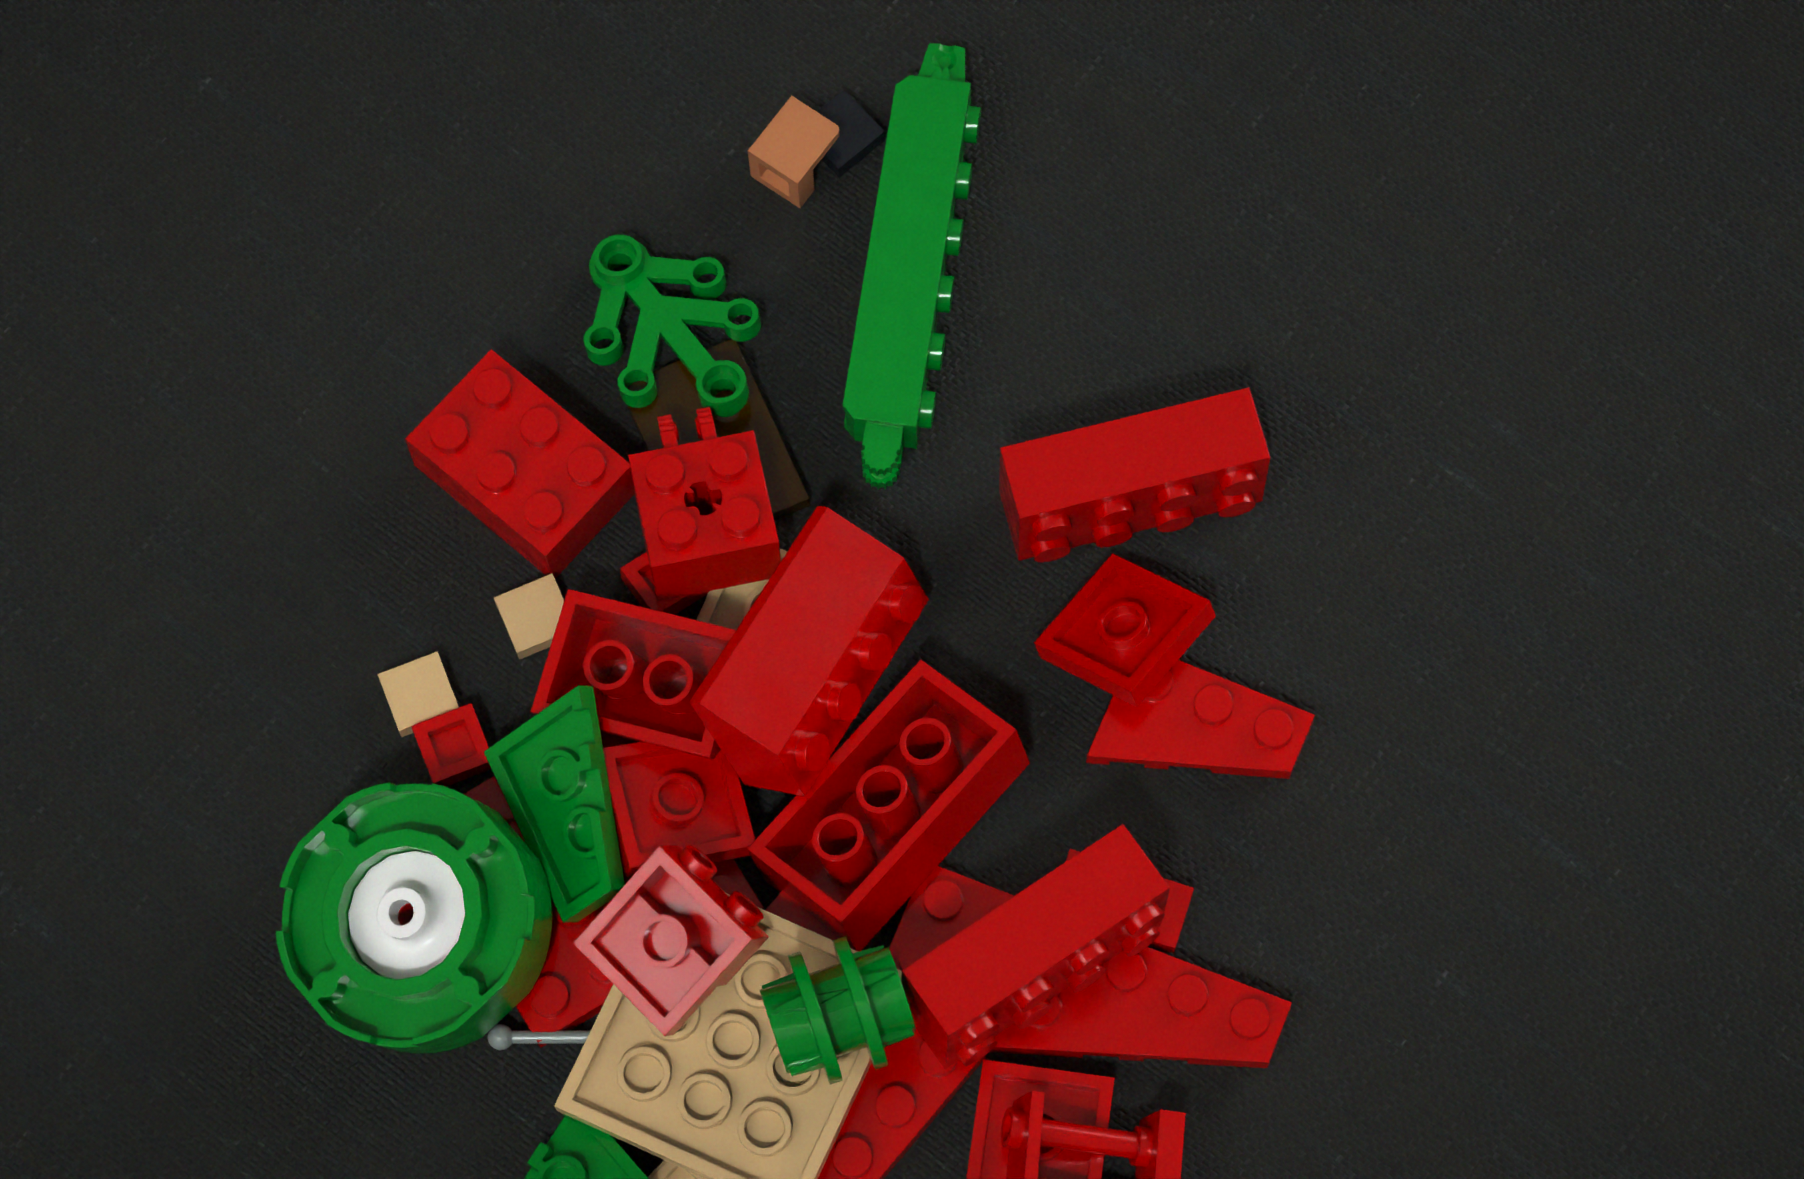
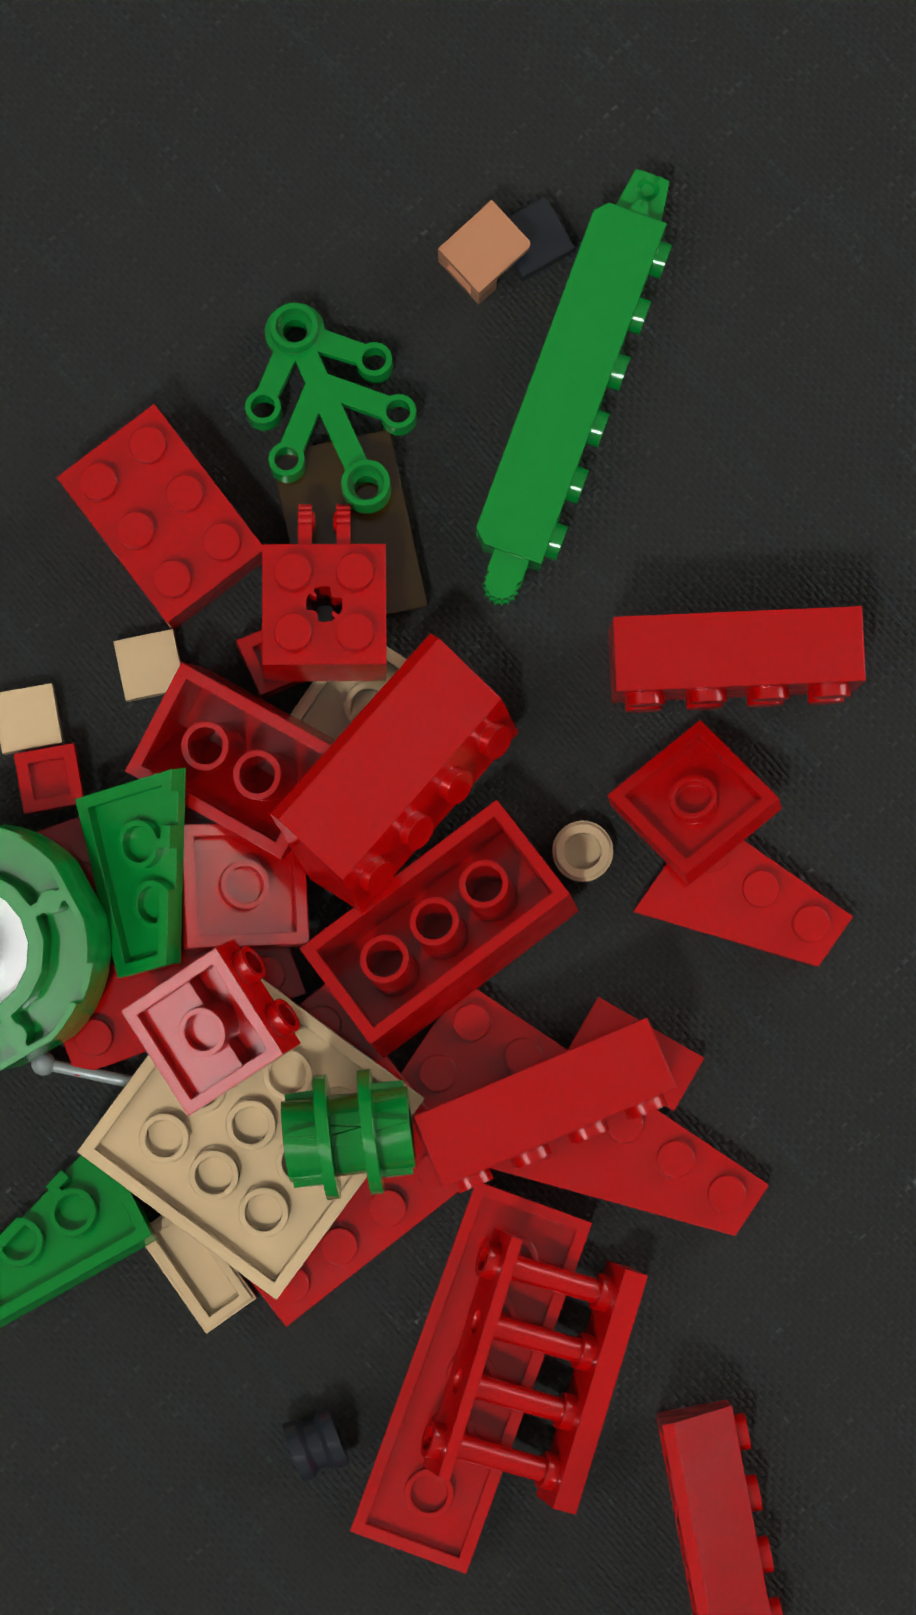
camera: 10 degrees right, 15 degrees up
none -> tan tile [552,821,613,882]

